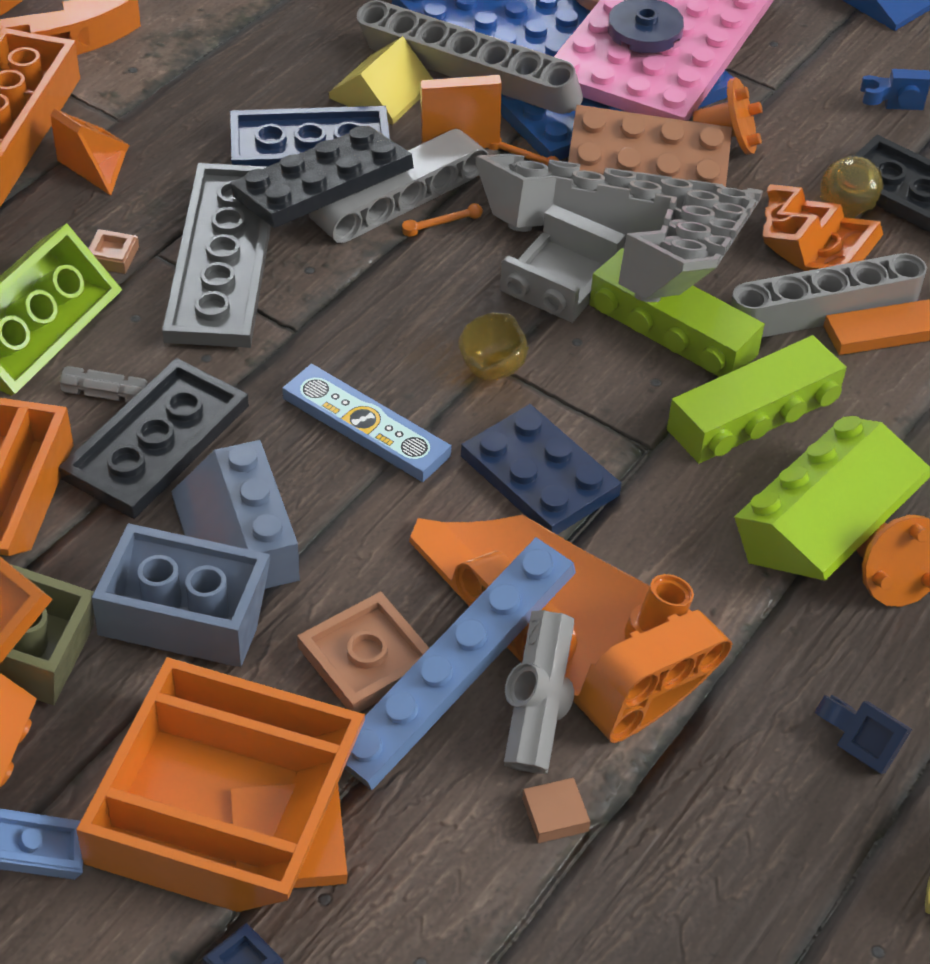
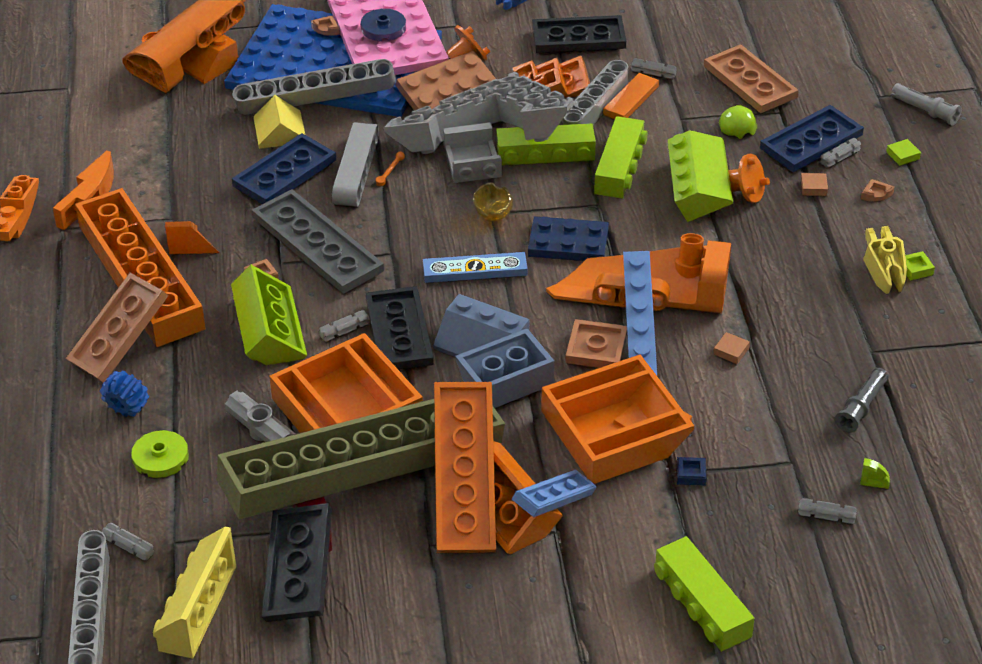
camera: 40 degrees left, 5 degrees down
black plate [230,125,414,228] -> none
orange tile [420,75,502,148] -> none
orange hinge [488,137,559,166] -> none
light grey piece [504,610,574,774] -> none
dark blue plate [814,695,912,774] -> none
clear yellow hair [819,155,883,218] -> none

